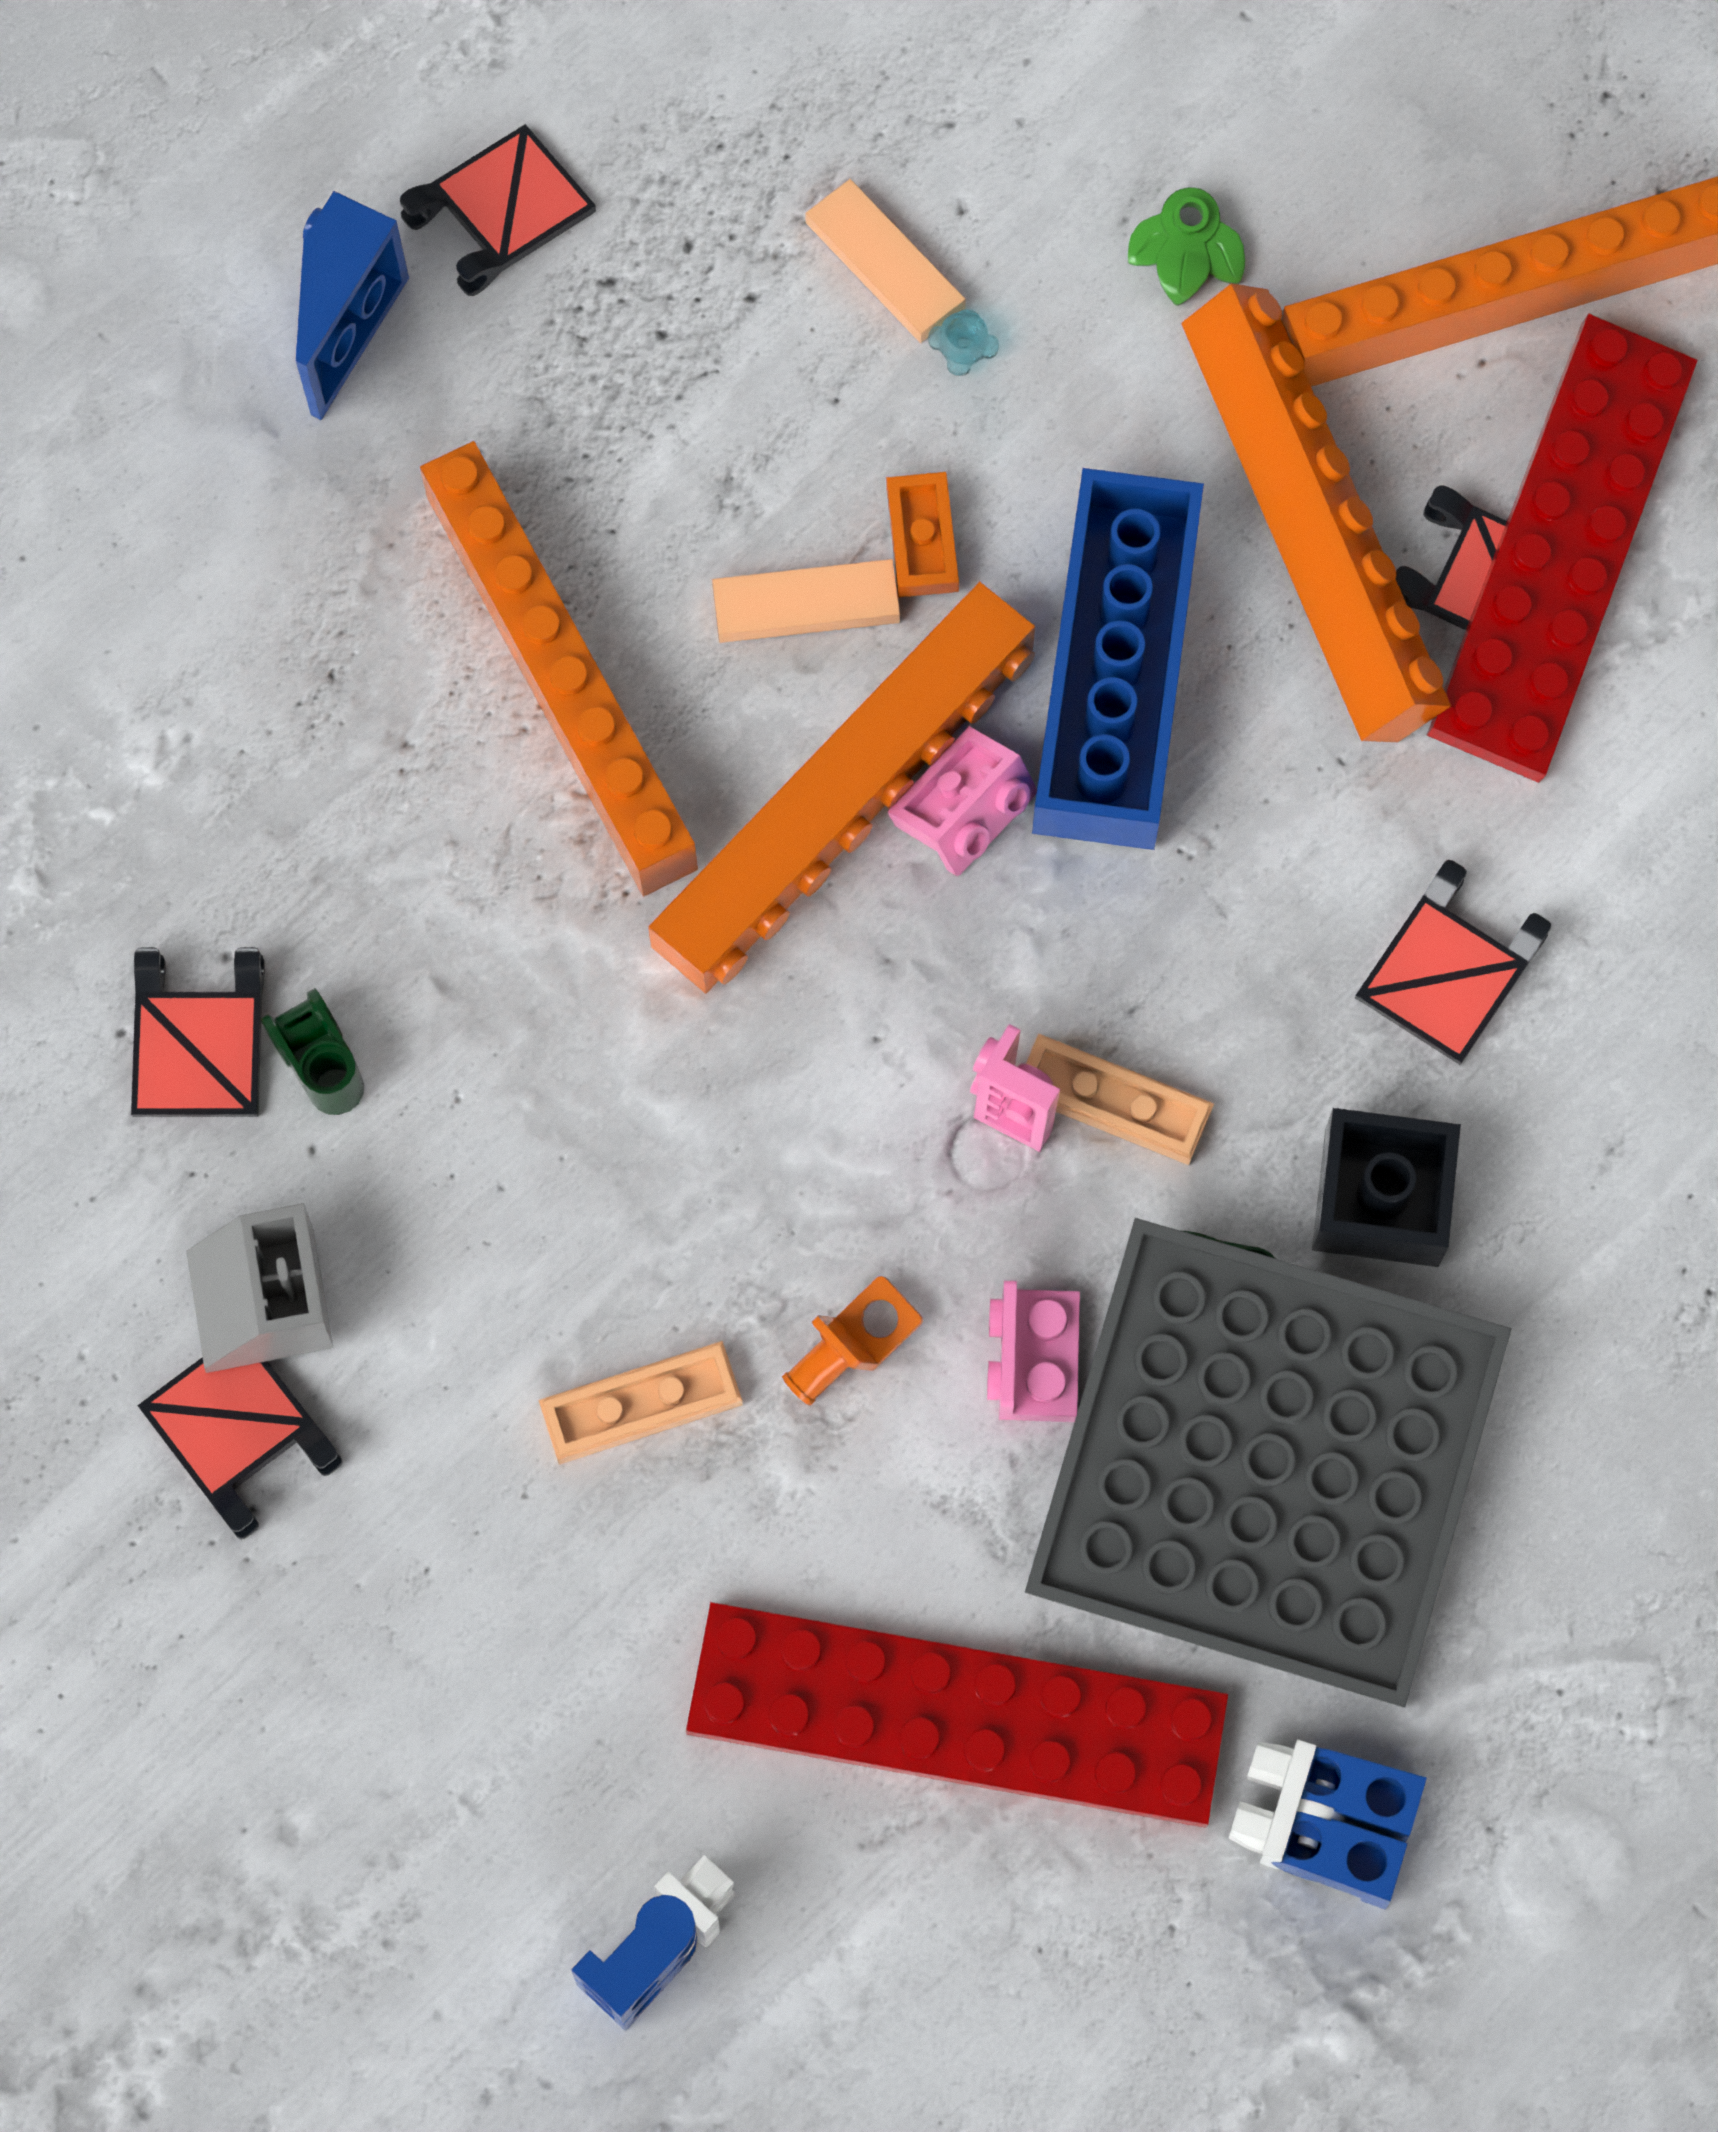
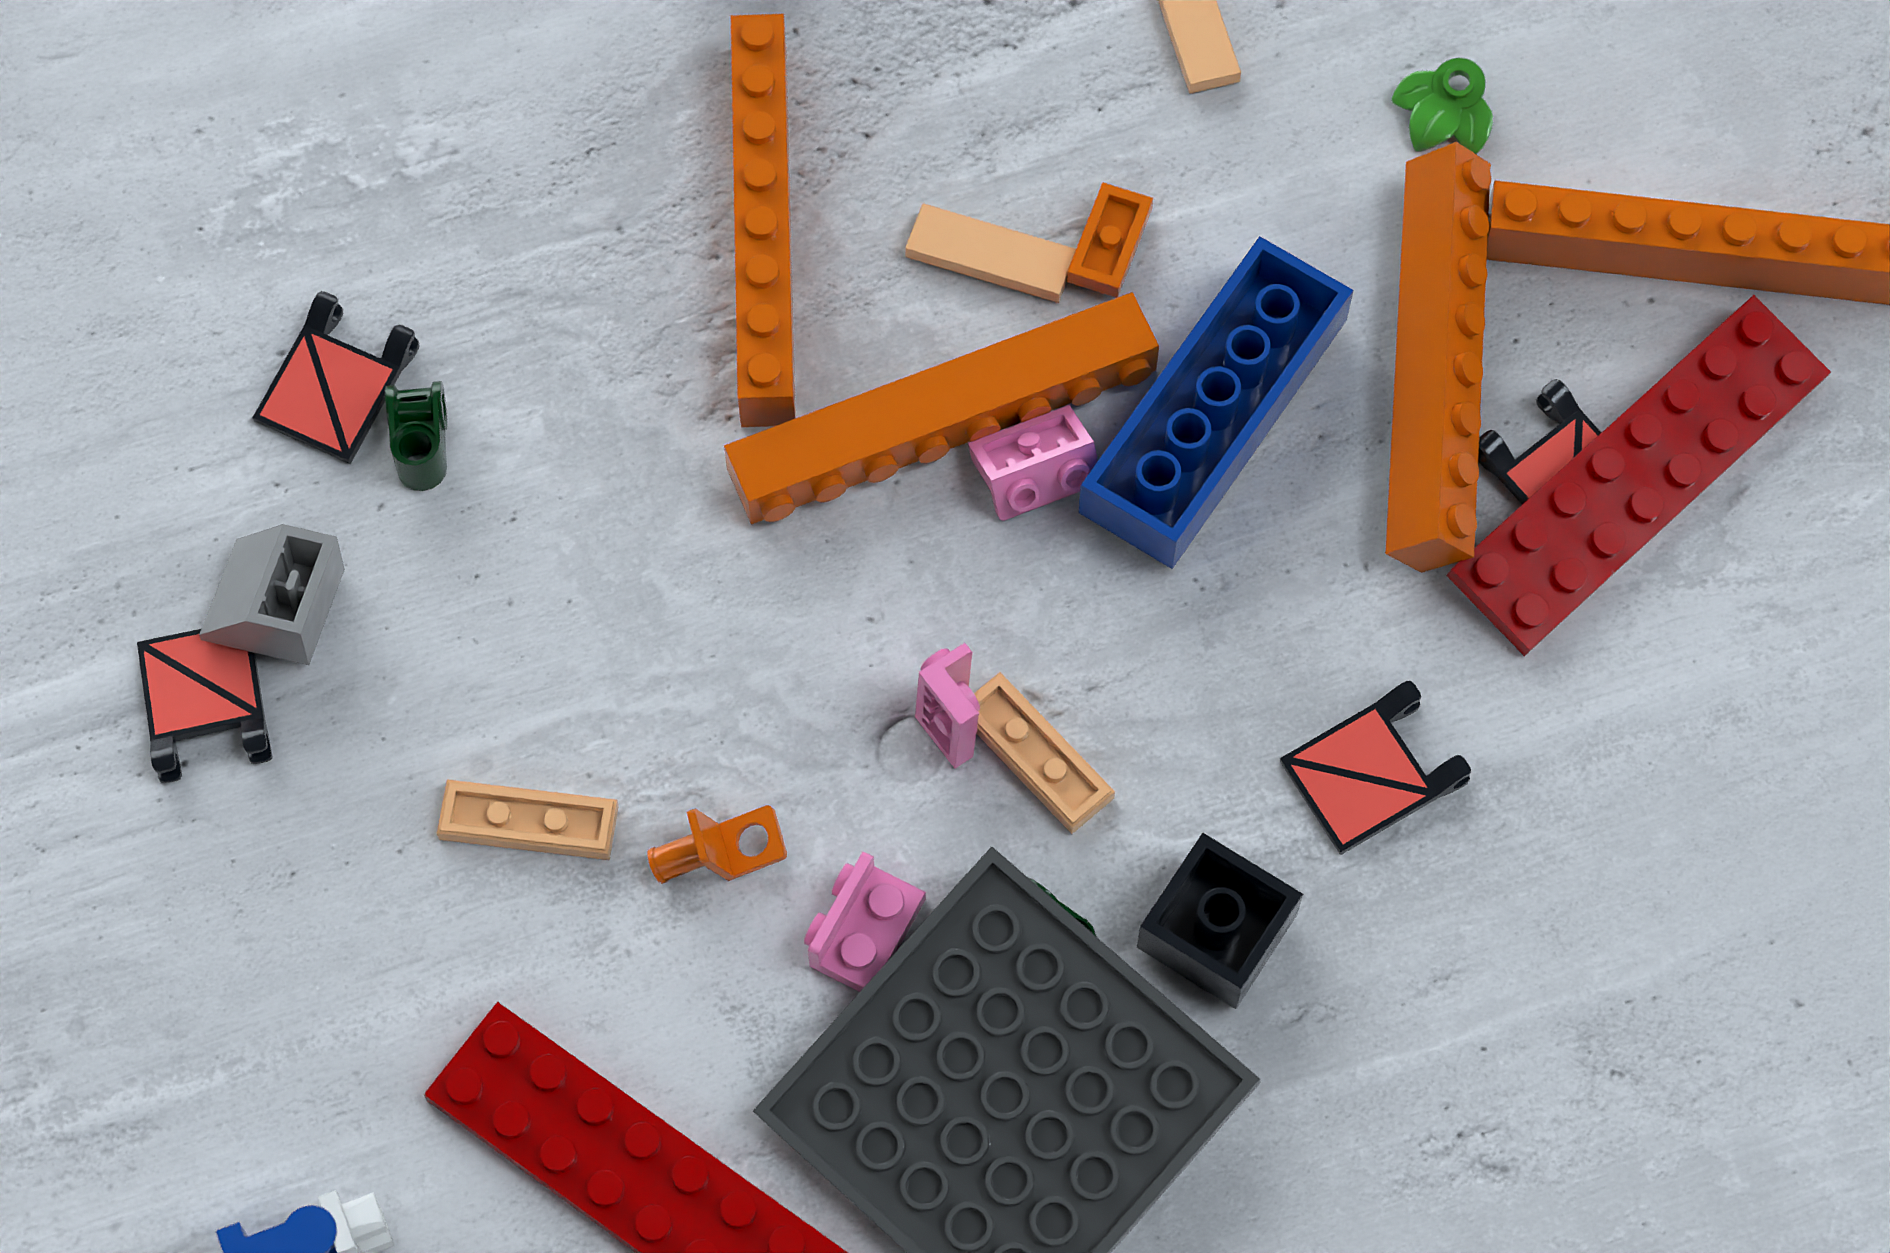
camera: 25 degrees right, 5 degrees down
clear light blue plate [928,309,999,376] -> none

